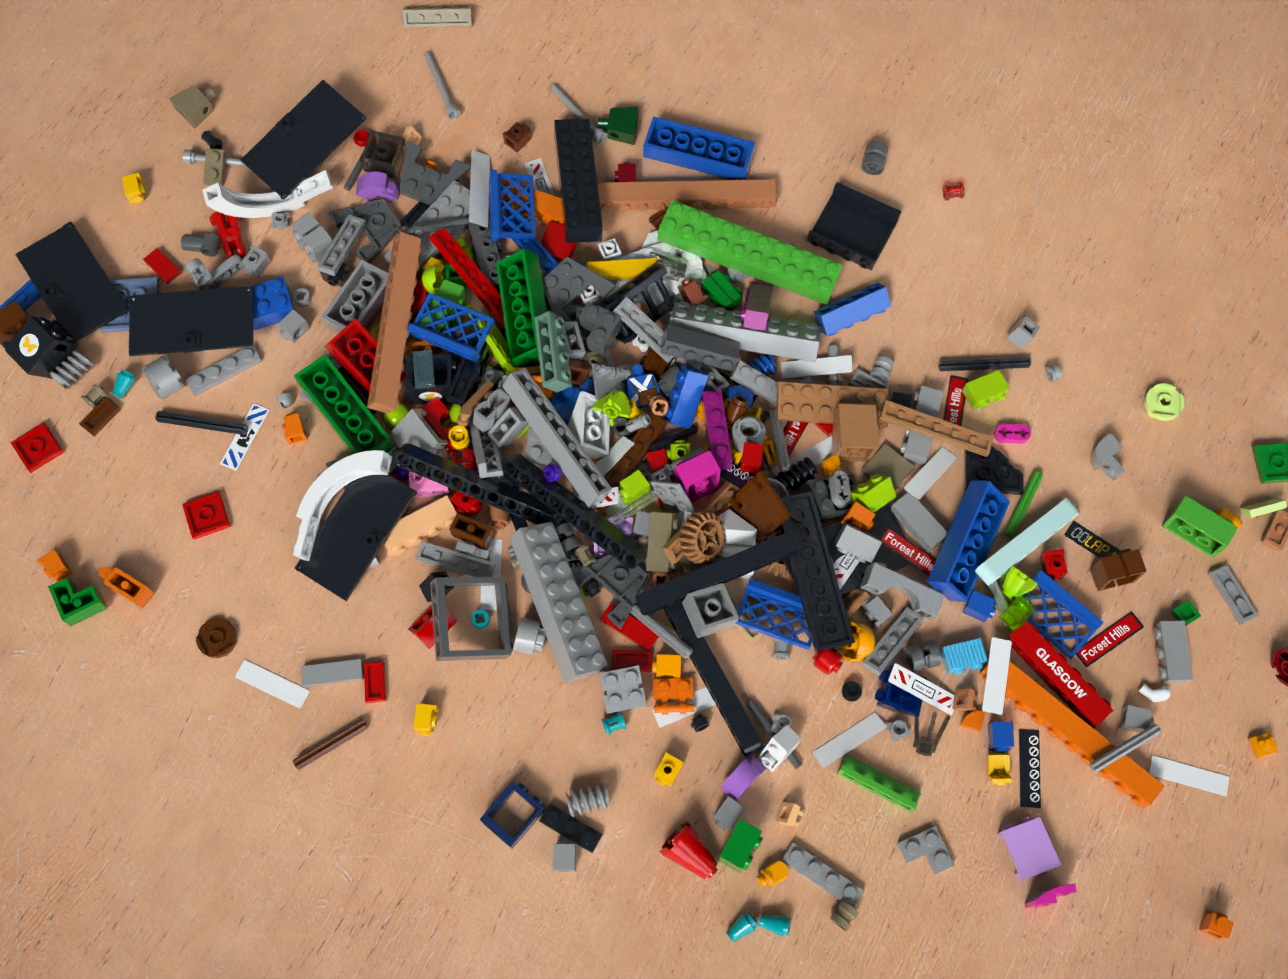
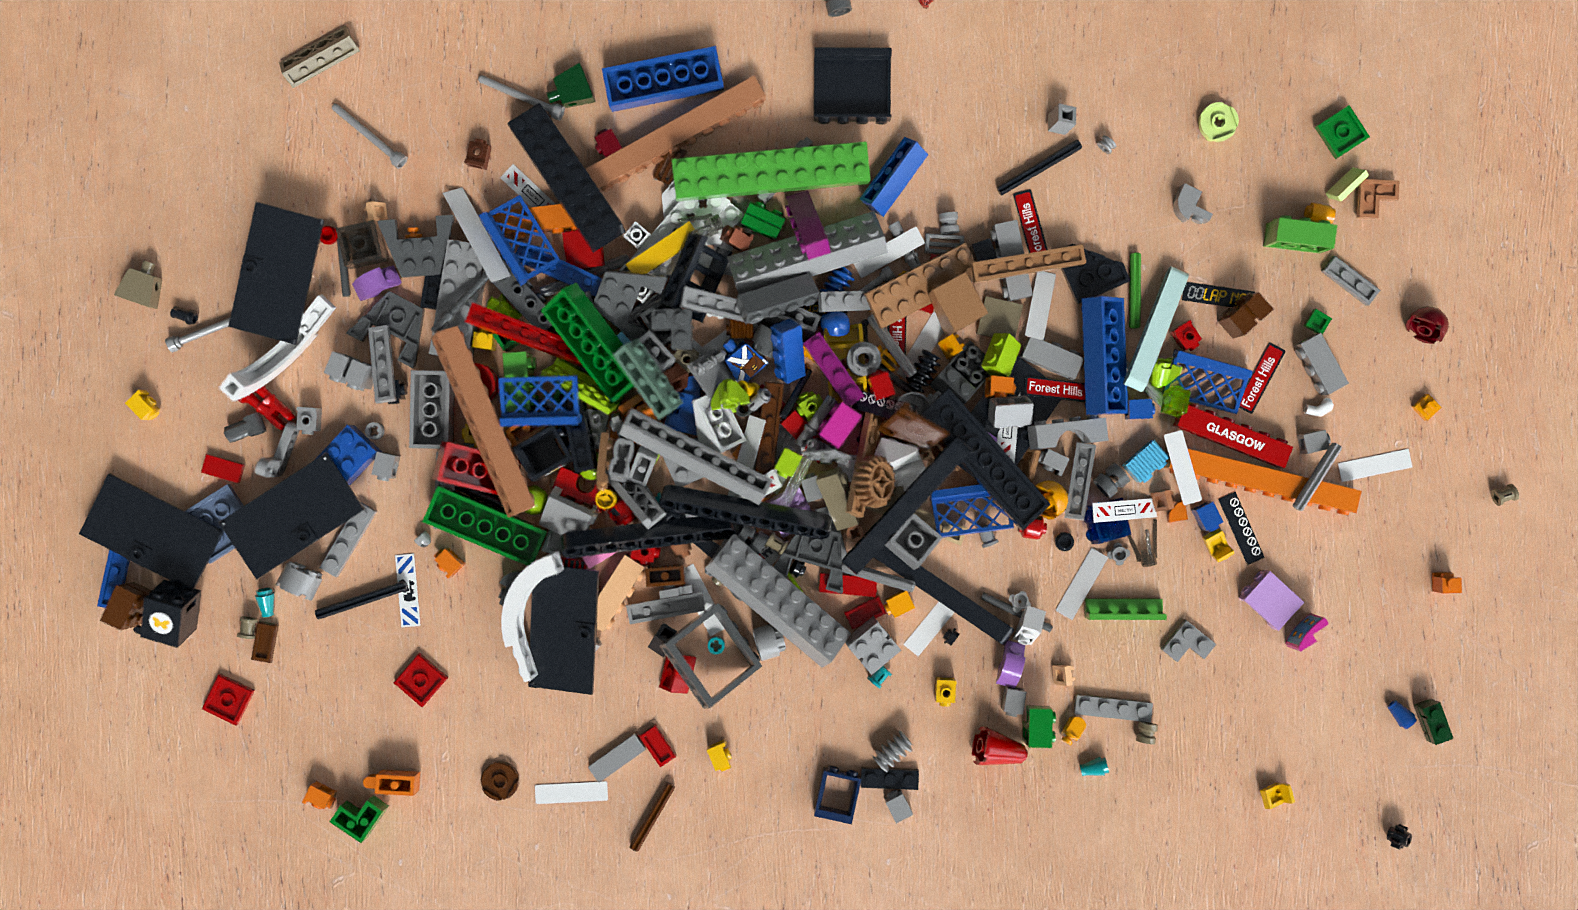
camera: 30 degrees left, 20 degrees up
light grey piece [50,351,94,390] -> none
dark tan plate [203,148,226,186] -> none
light grey plate [271,212,289,230] -> none
clear light blue tile [413,350,435,389] -> none
lime hair [421,264,444,295] -> none
dark purple plate [544,463,562,482] -> none
nougat bush [649,395,668,416] -> none
orange plate [653,678,694,715] -> none
reddish brown brick [725,395,748,425] -> none
teal cone [726,912,759,942] -> none
light grey beam [829,470,851,507] -> none
lime brick [962,370,1010,410] -> none
dark pink beam [993,424,1032,444] -> none

